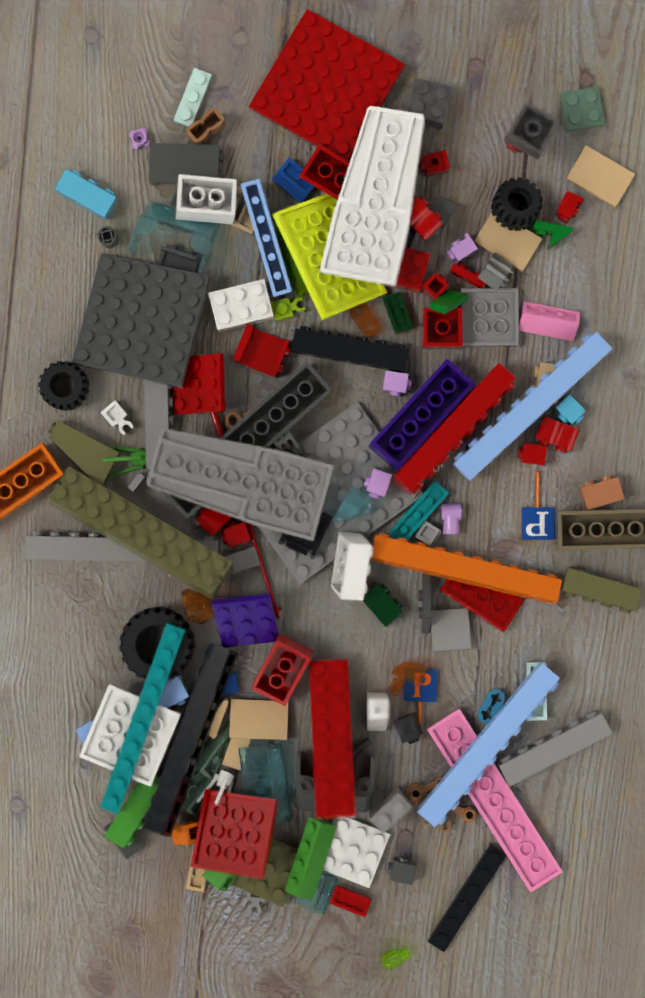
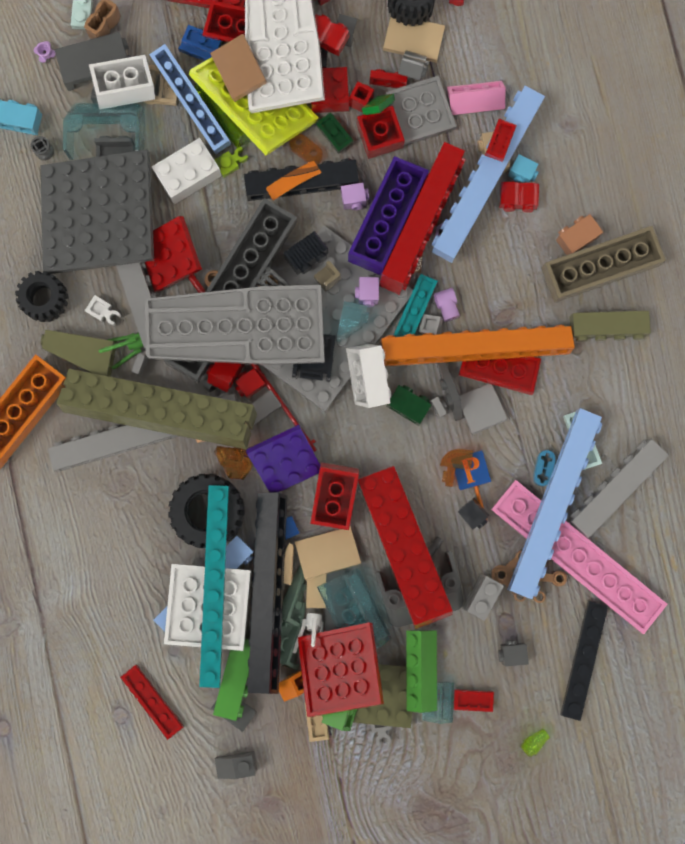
camera: 25 degrees left, 5 degrees down
red panel [233,324,292,378] -> none
white plate [323,818,390,888] -> none
white slope [367,692,389,731] -> none
lavender brick [446,233,478,263] -> none
red brick [517,443,547,466] -> none
blue piece [521,471,554,540] -> none
green slope [532,220,573,249] -> none
none -> red tile [120,664,184,740]
none -> medium nougat tile [210,34,267,102]
none -> dark grey slope [215,751,257,779]
none -> orange sticker [266,161,321,200]
none -> black brick [284,231,328,275]
none -> dark tan panel [314,260,341,292]
none -> light grey plate [429,397,448,419]
none -> red plate [485,119,517,162]

